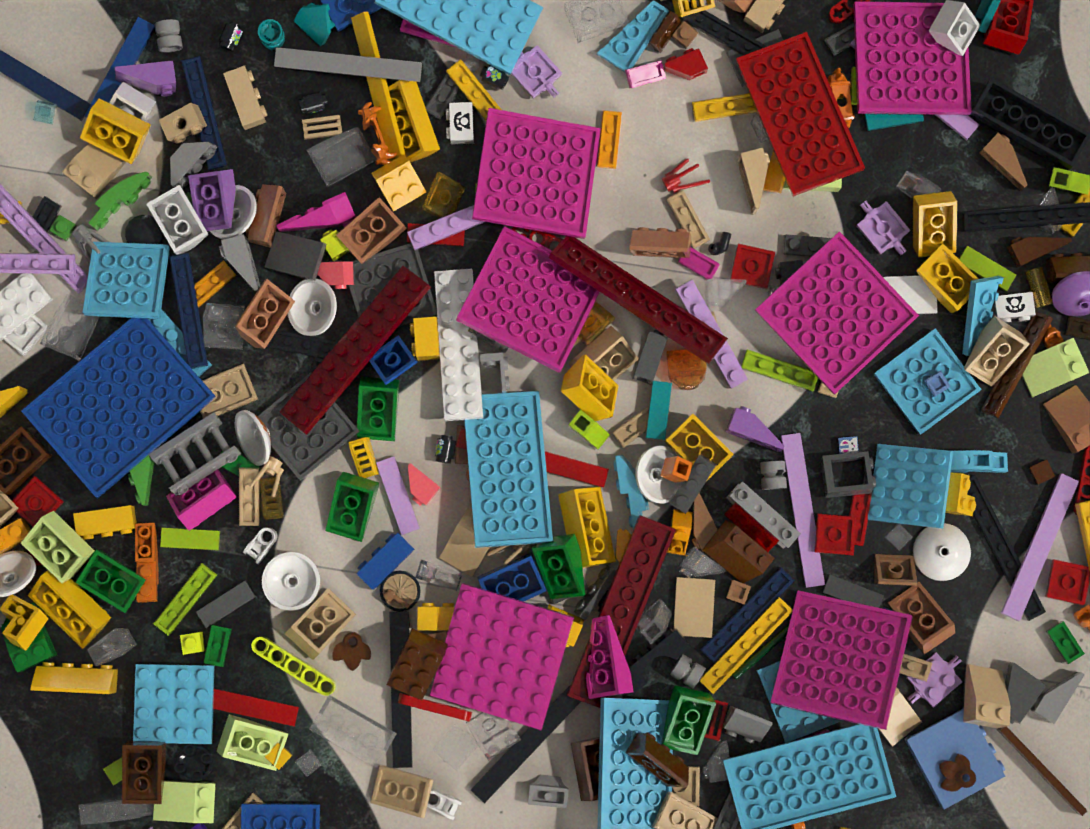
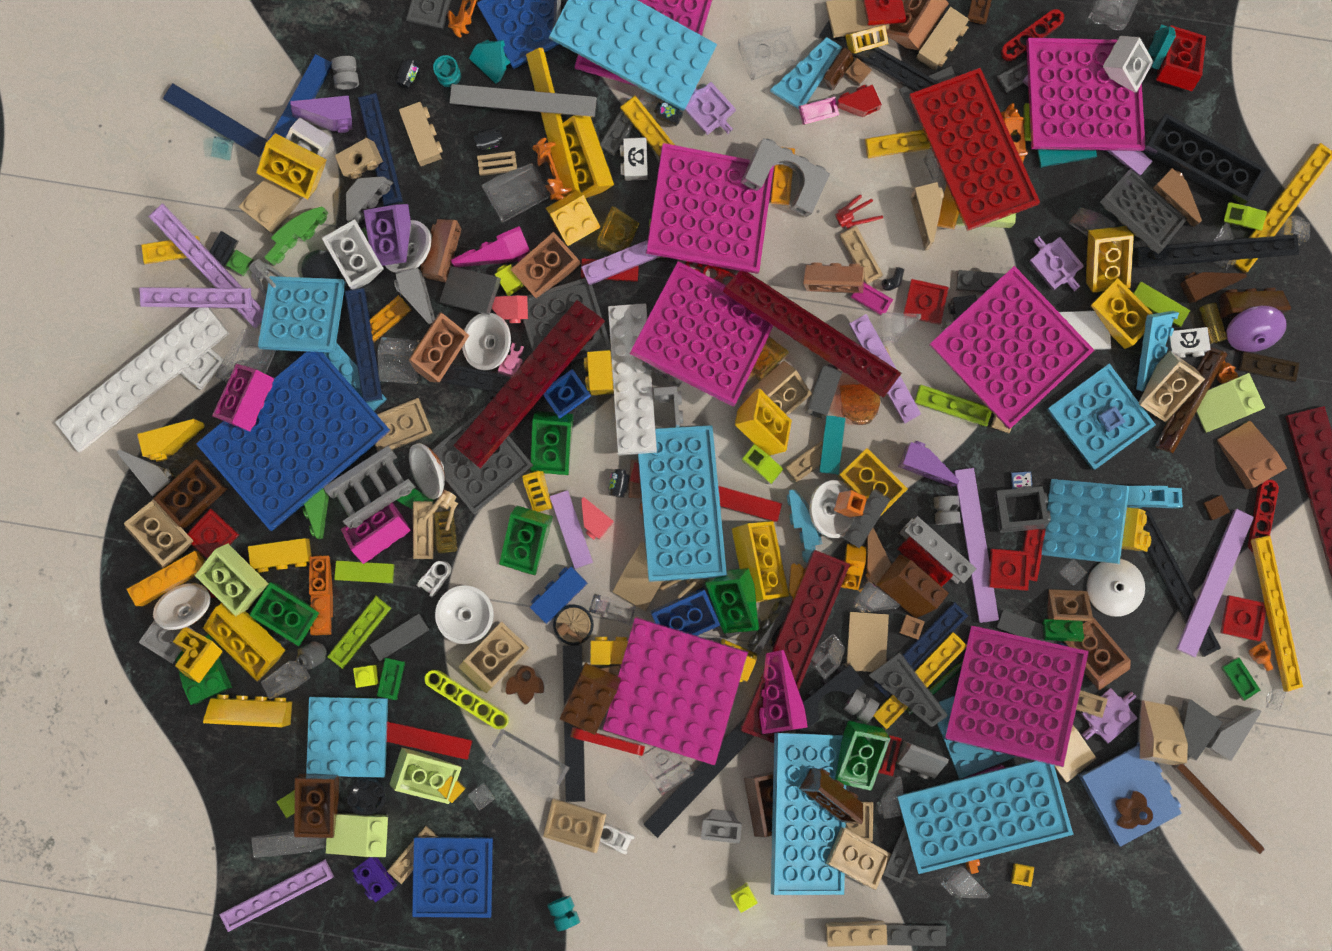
camera: 10 degrees right, 0 degrees up
none -> dark pink slope [212,363,274,431]
none -> dark grey head [296,641,326,669]
none -> bright pink plate [498,343,524,377]
none -> light grey arch [740,138,830,217]
none -> dark grey wing [869,652,948,727]
none -> green plate [1042,619,1084,642]
none -> dark grey plate [1100,169,1187,254]

